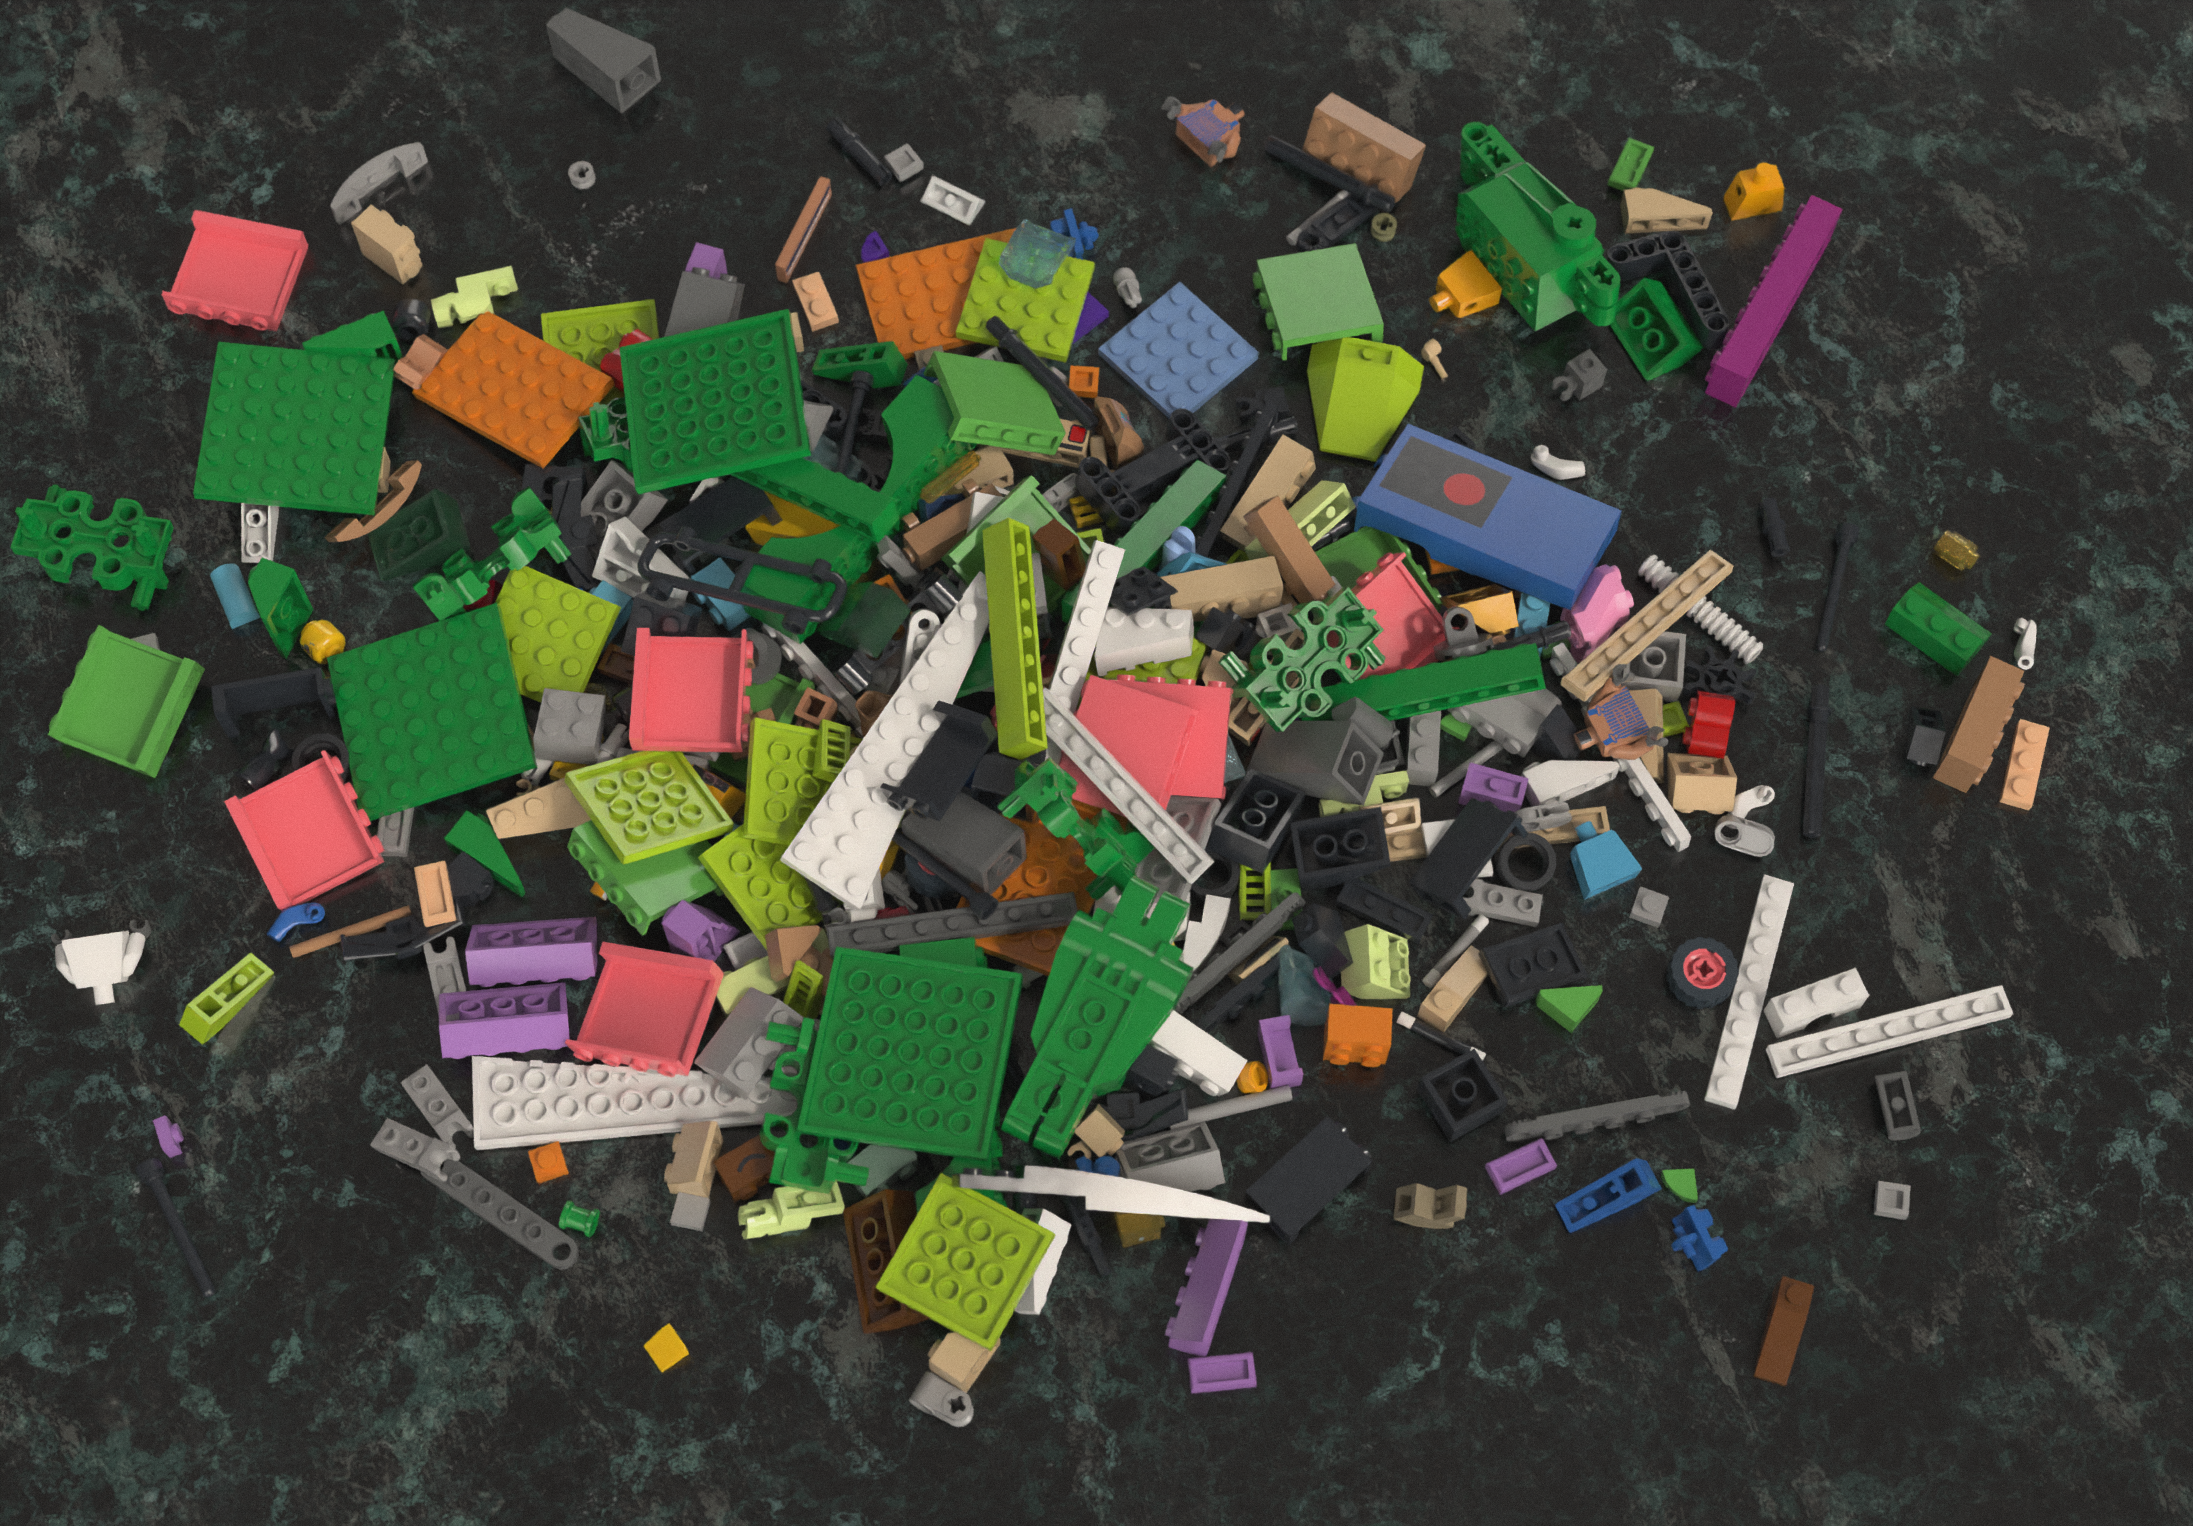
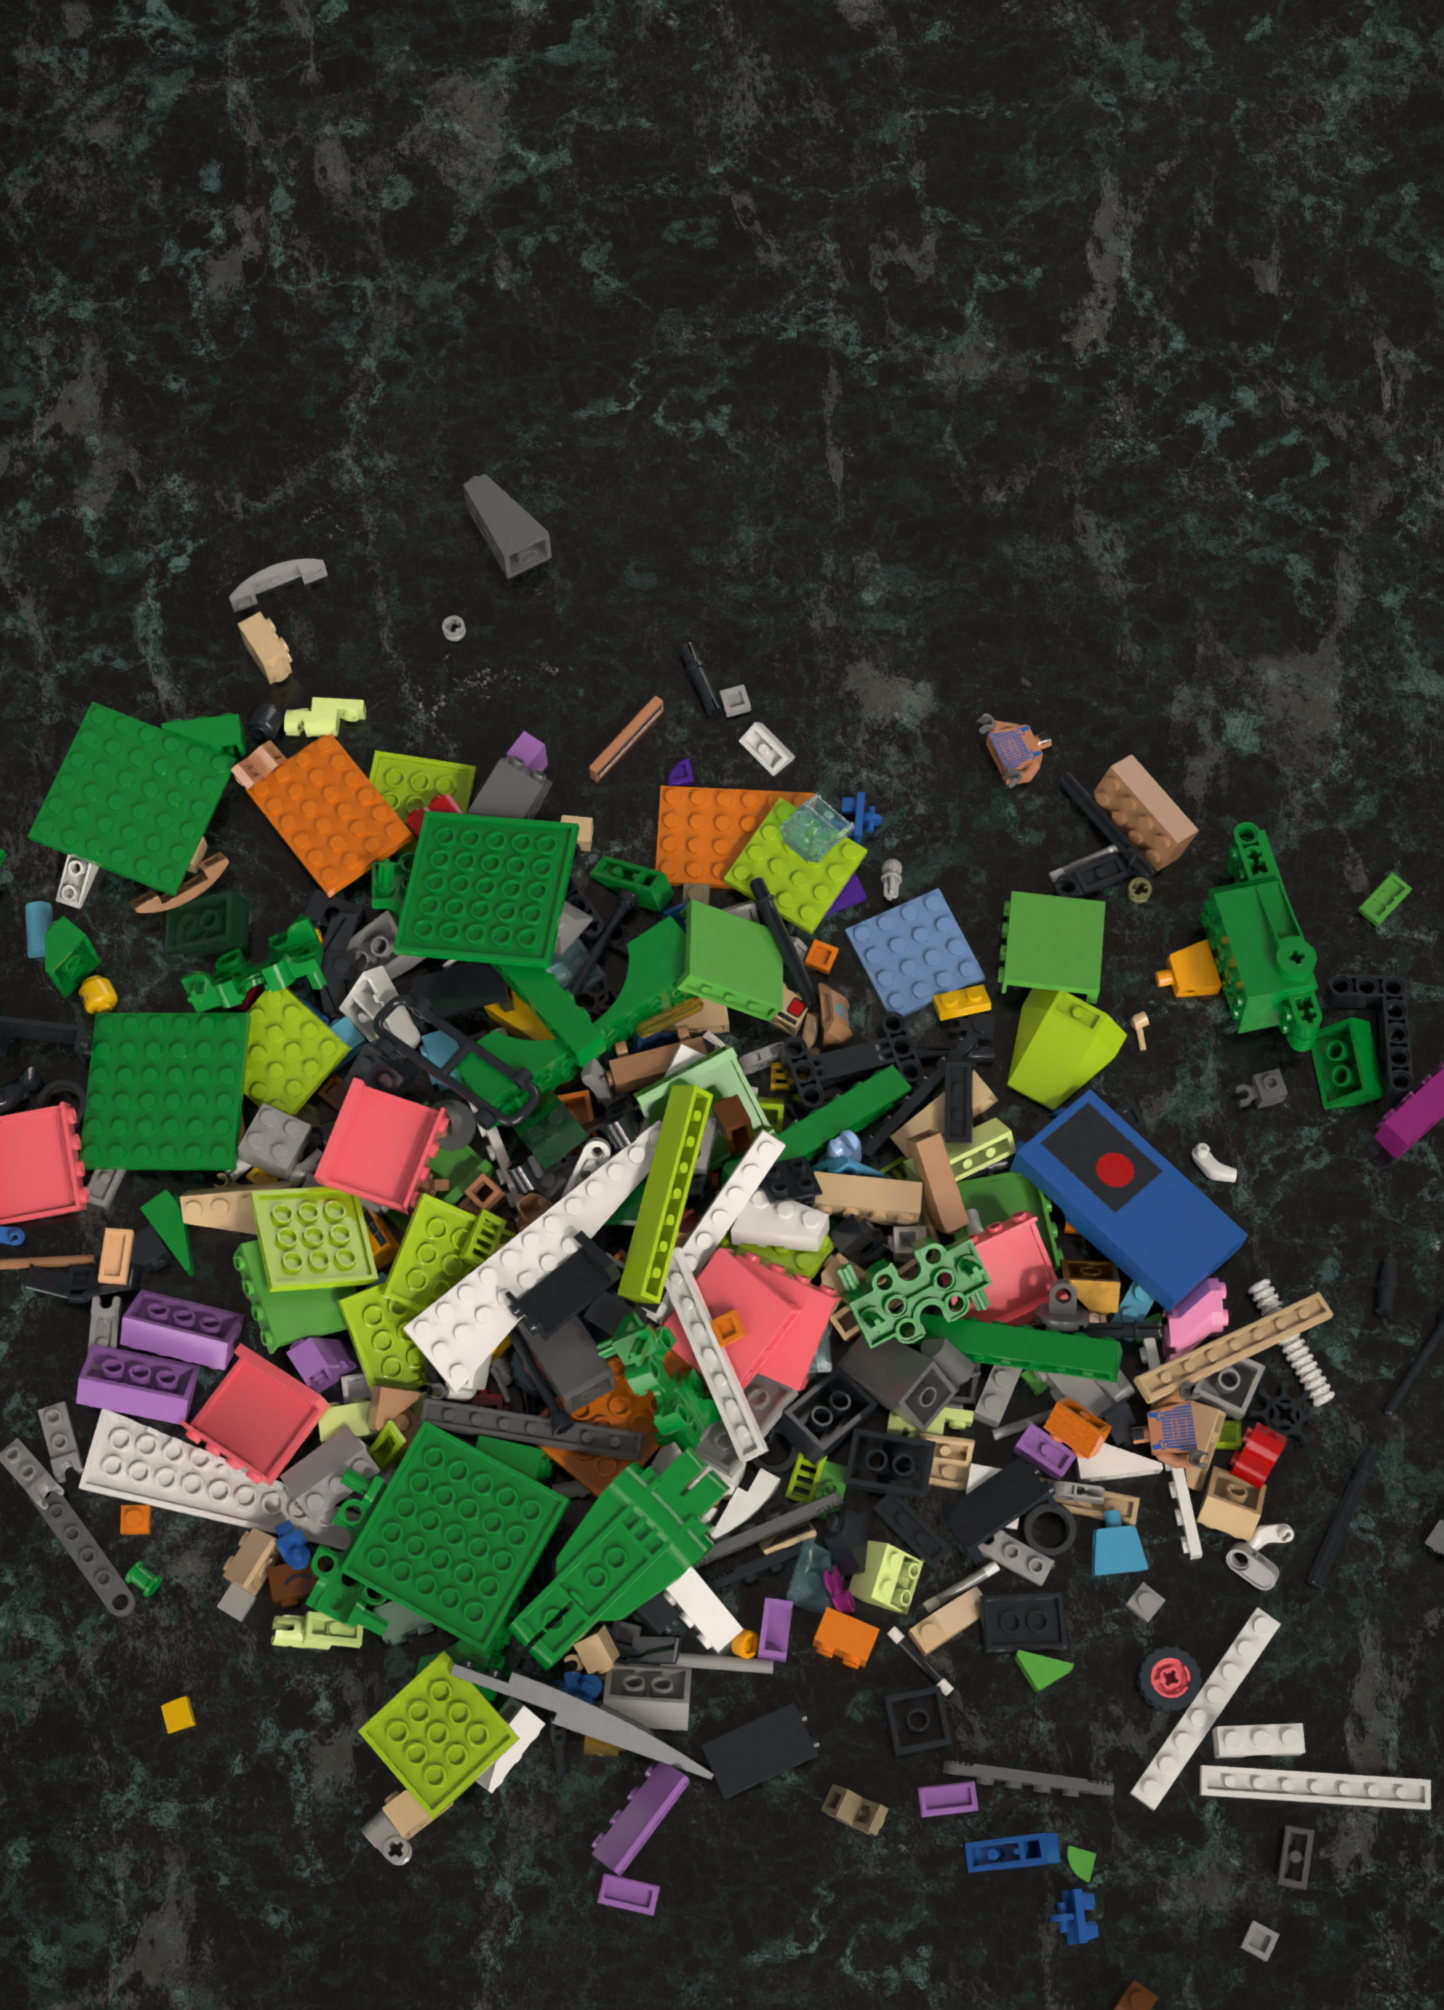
camera: 20 degrees right, 5 degrees up
coral panel [161,210,309,331] -> none
light nougat plate [792,272,839,331] -> none
reddish brown slope [843,1189,928,1334] -> none
tan slope [1620,188,1712,234] -> none
none -> blue hips [275,1520,312,1570]
none -> orange plate [710,1310,748,1348]
none -> yellow plate [933,985,991,1021]
none -> black plate [944,1062,973,1144]
none -> orange brick [1043,1396,1112,1460]

